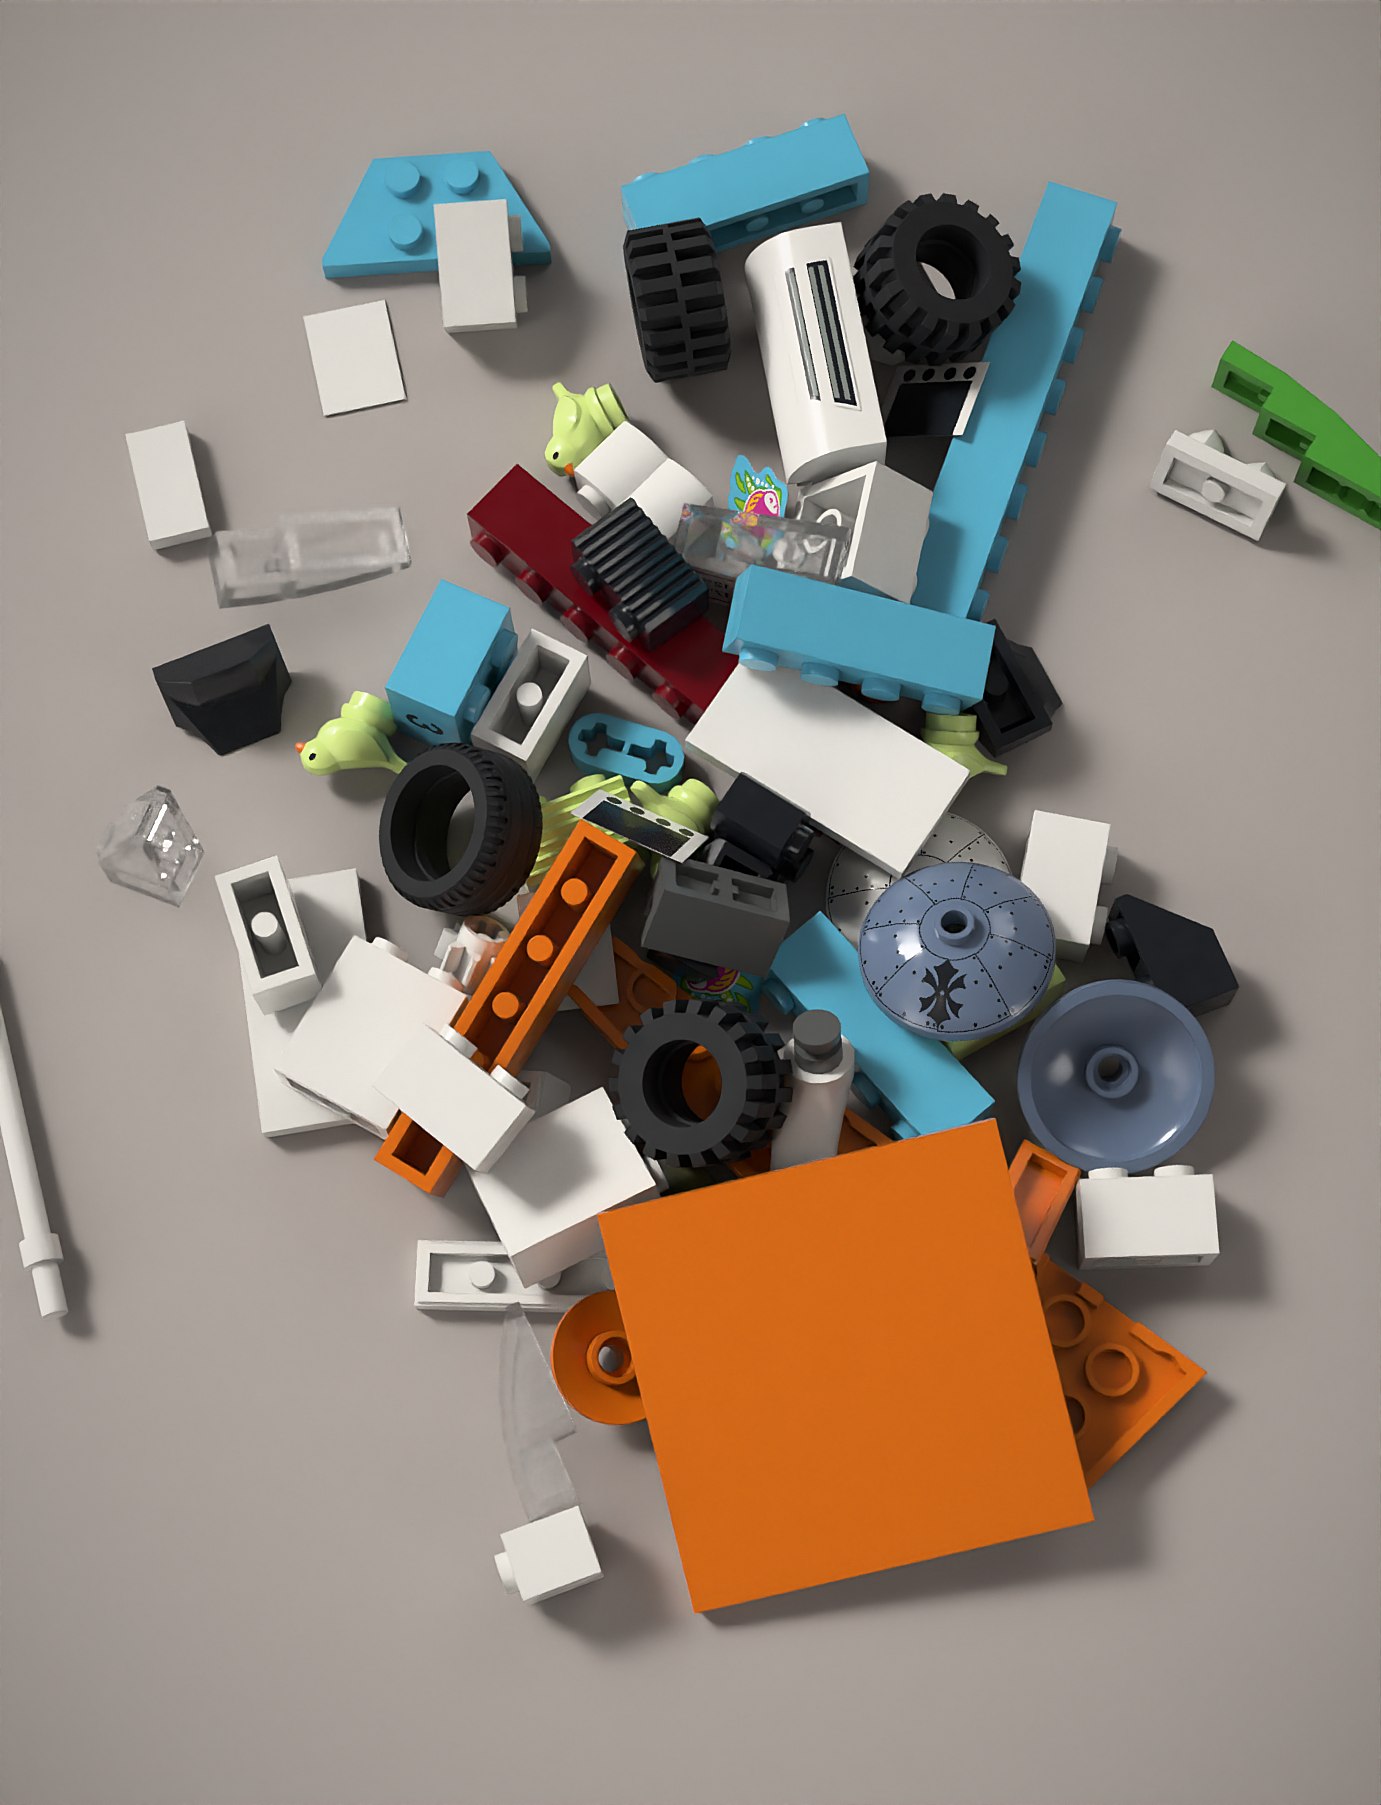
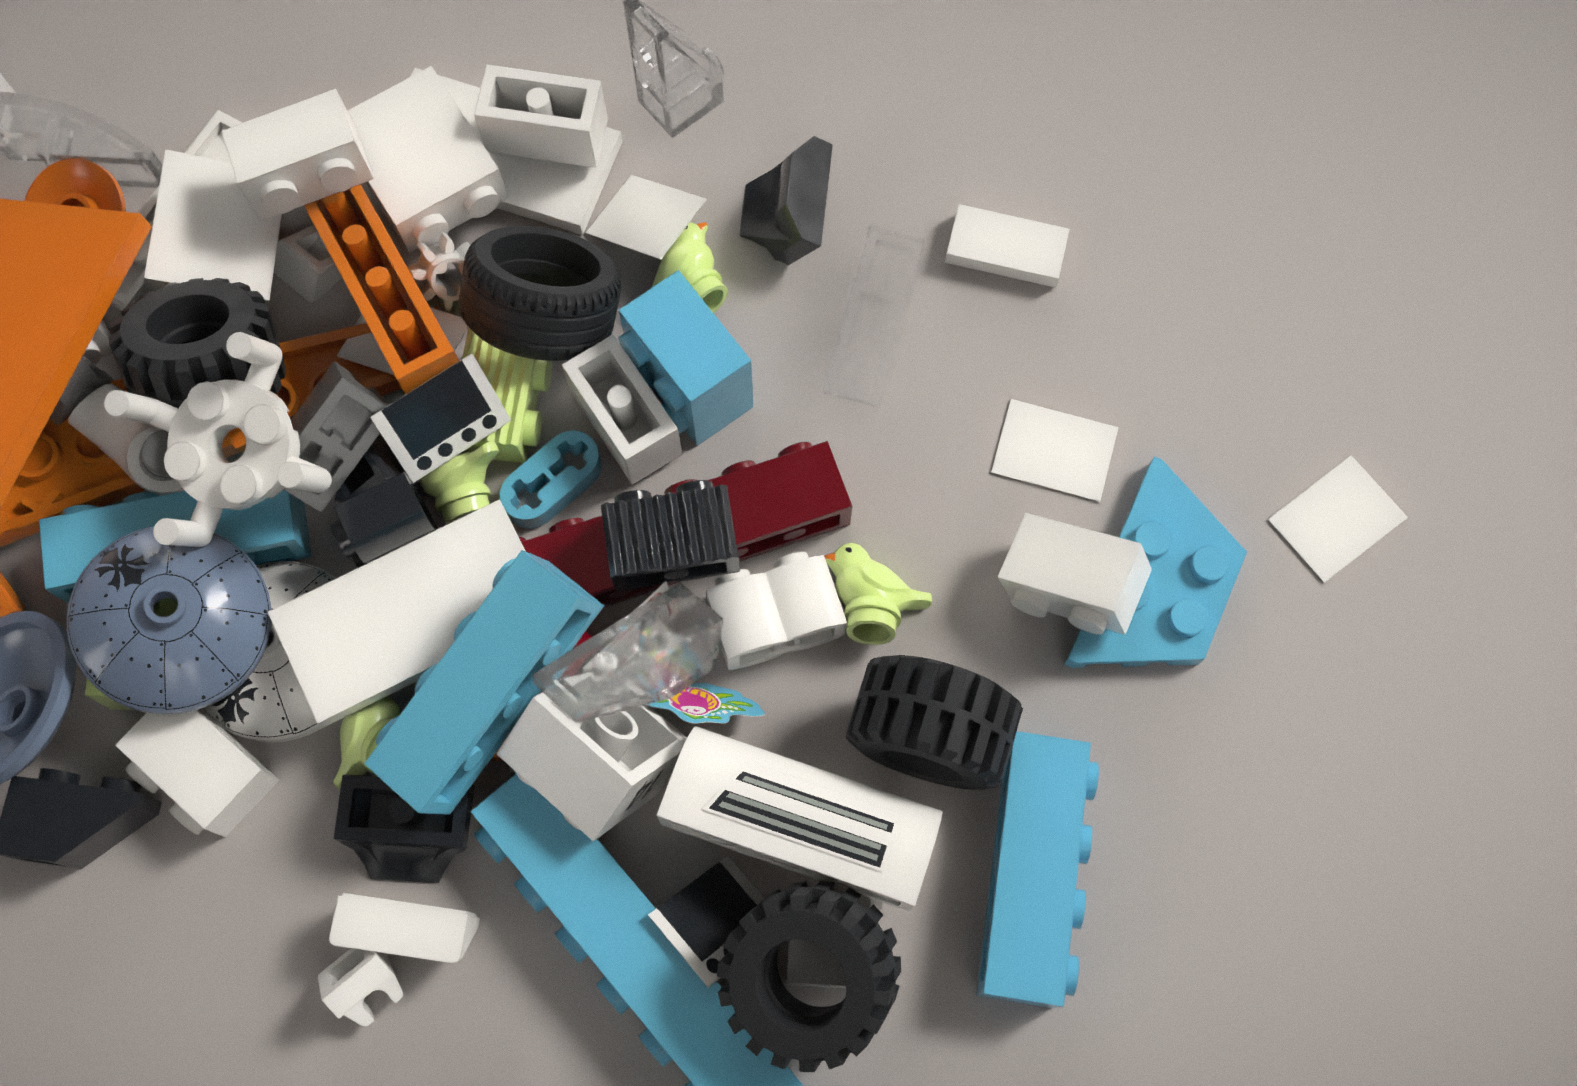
camera: 115 degrees right, 0 degrees up
none -> white plate [104,332,332,547]
none -> white tile [317,948,403,1027]
none -> white slope [329,893,480,963]
none -> white sticker [586,175,707,260]
none -> white sticker [1268,455,1408,583]

